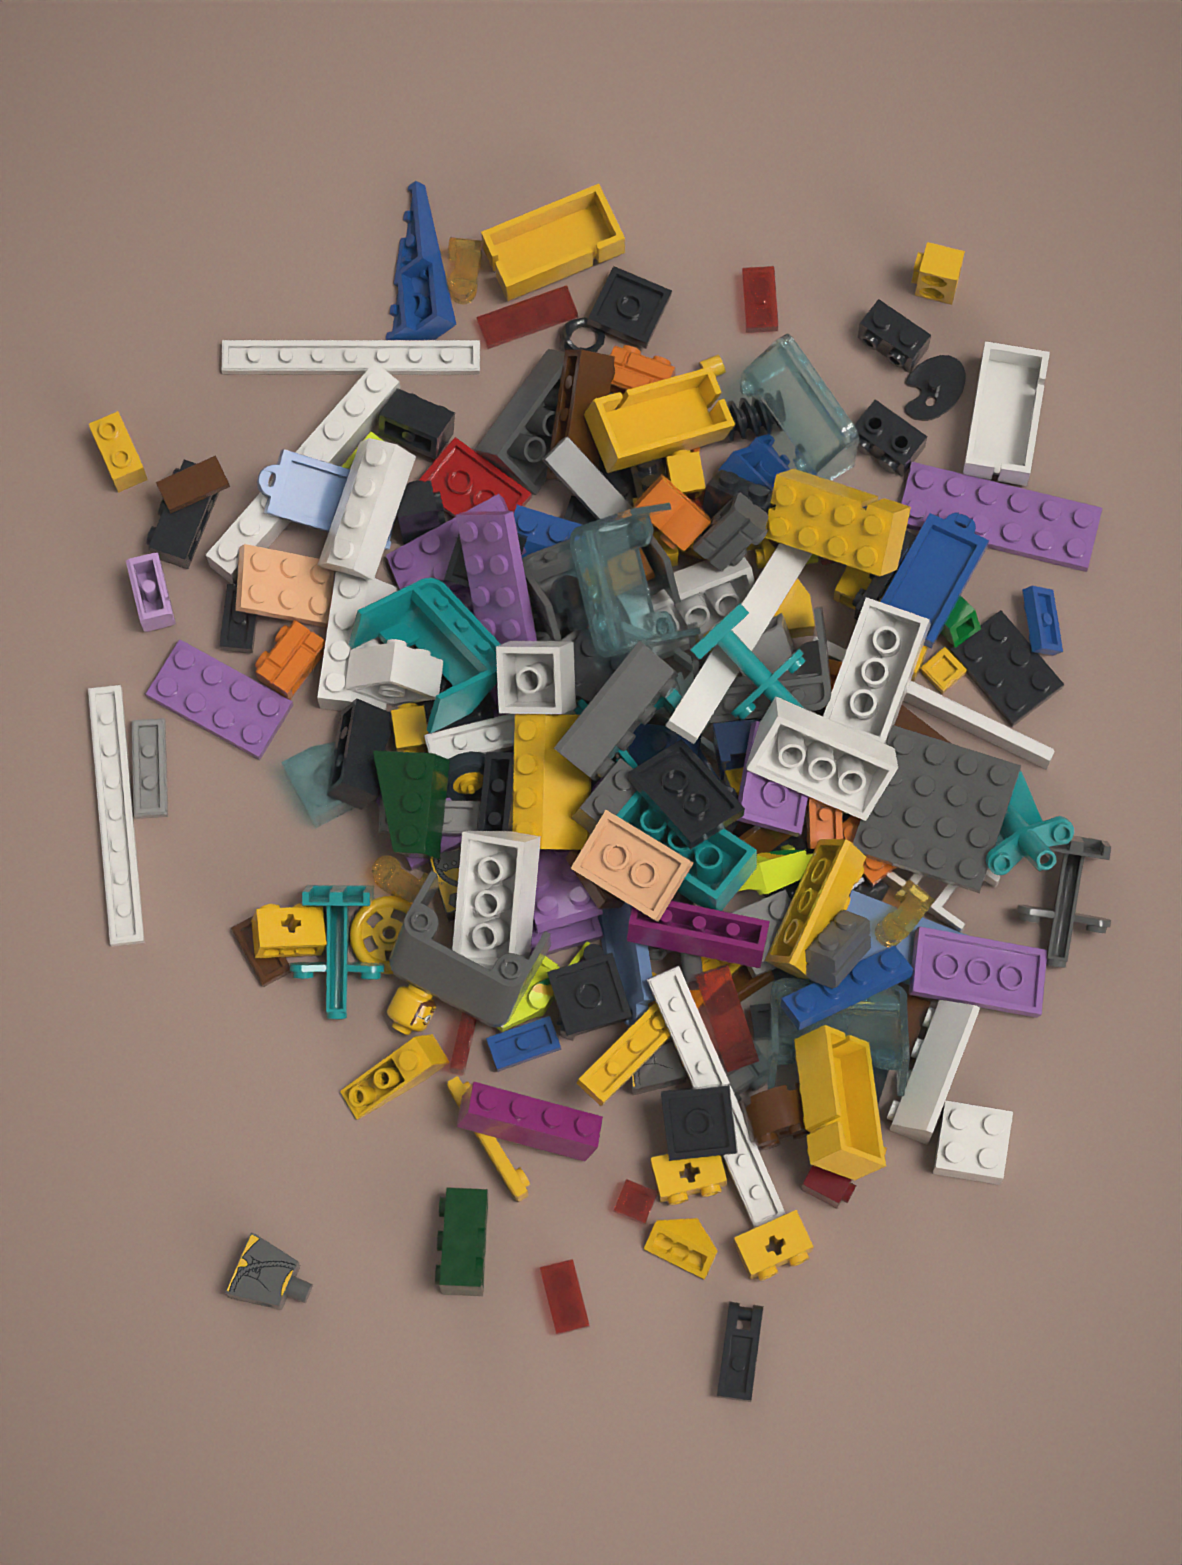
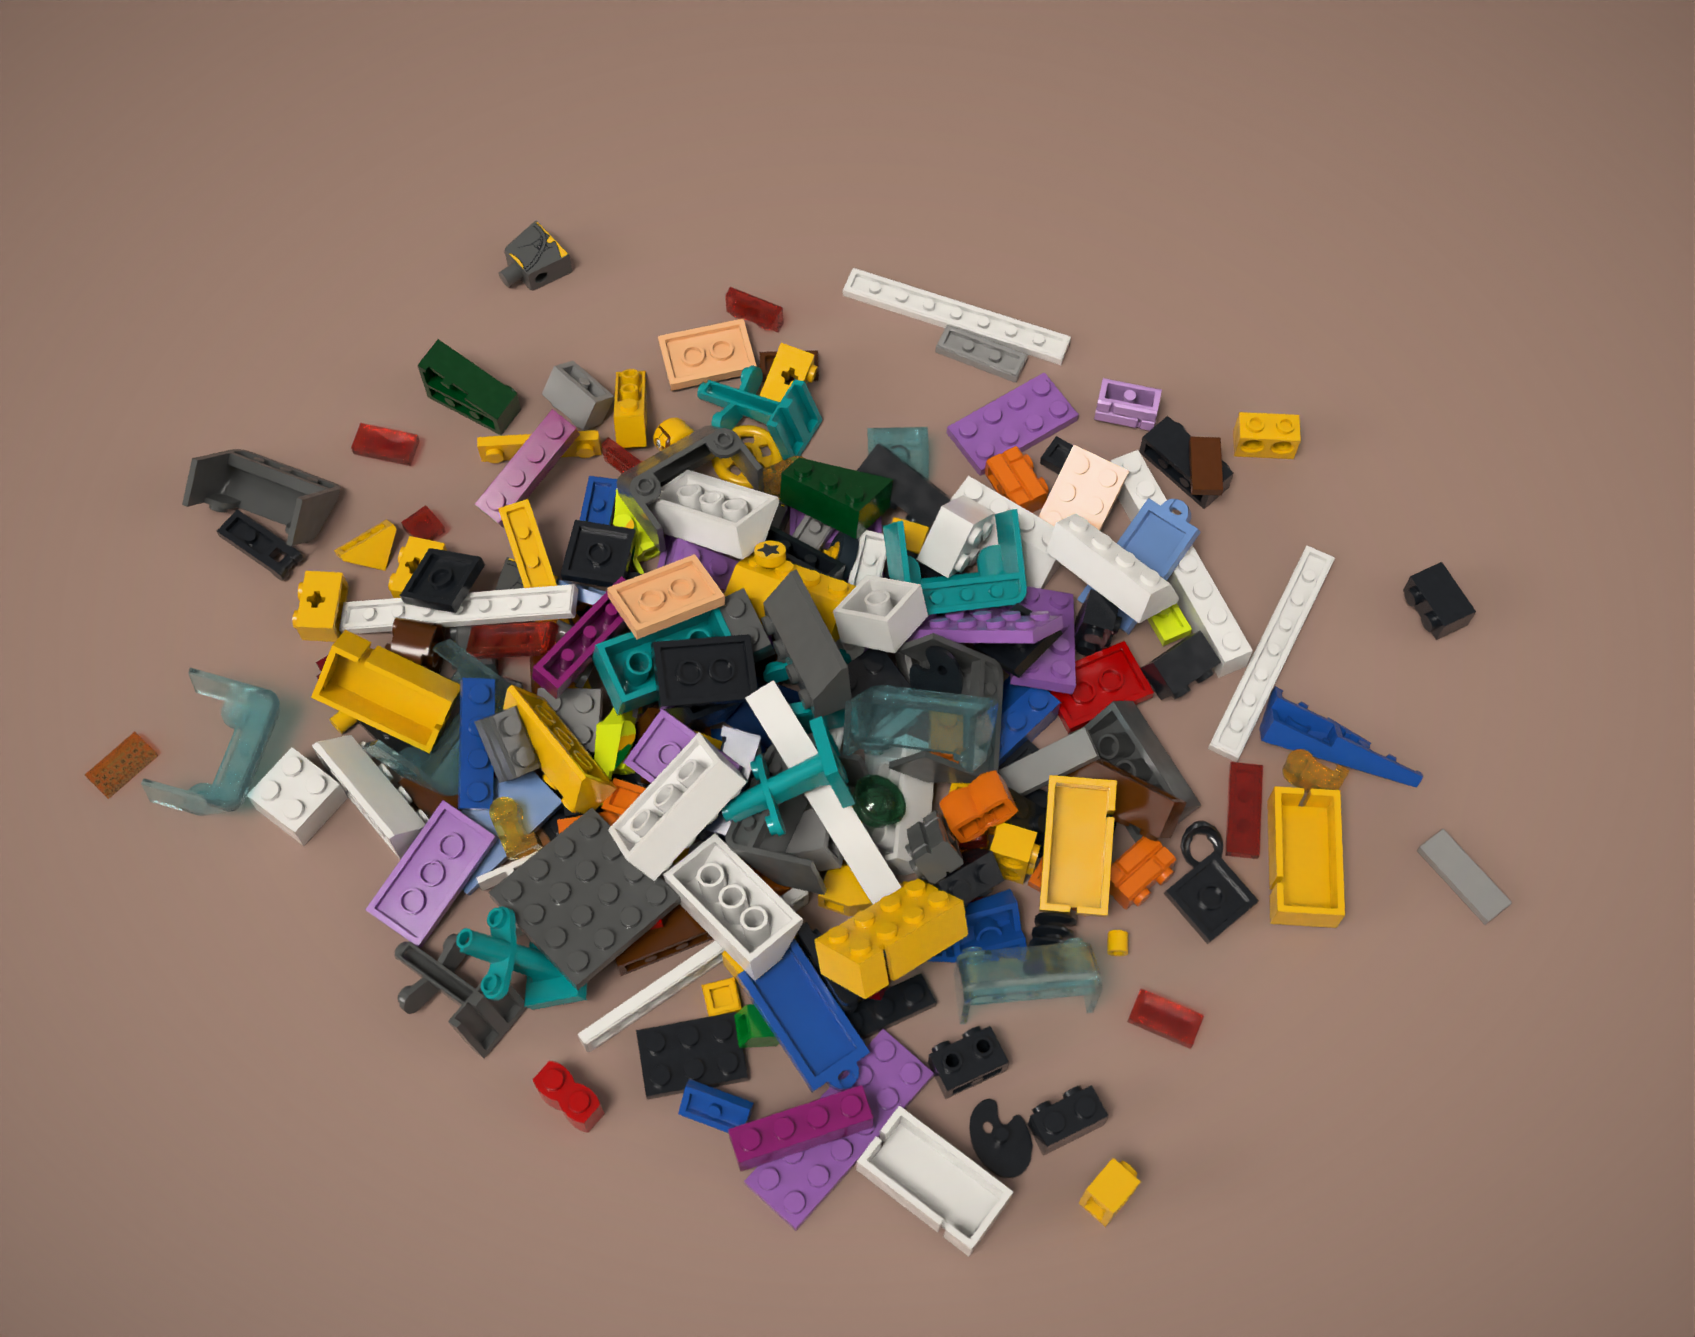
camera: 115 degrees right, 10 degrees down
none -> clear orange tile [85,731,158,799]
none -> clear light blue windscreen [141,668,281,816]
none -> dark grey windscreen [182,449,341,546]
none -> red brick [533,1061,604,1133]
none -> light grey brick [542,361,615,430]
none -> light nougat plate [658,319,757,391]
none -> clear red plate [725,287,783,333]
none -> magenta brick [728,1085,873,1172]
none -> yellow tile [754,541,786,568]
none -> clear green hat [852,775,906,828]
none -> black brick [1403,562,1476,640]
none -> light grey tile [1417,829,1512,925]

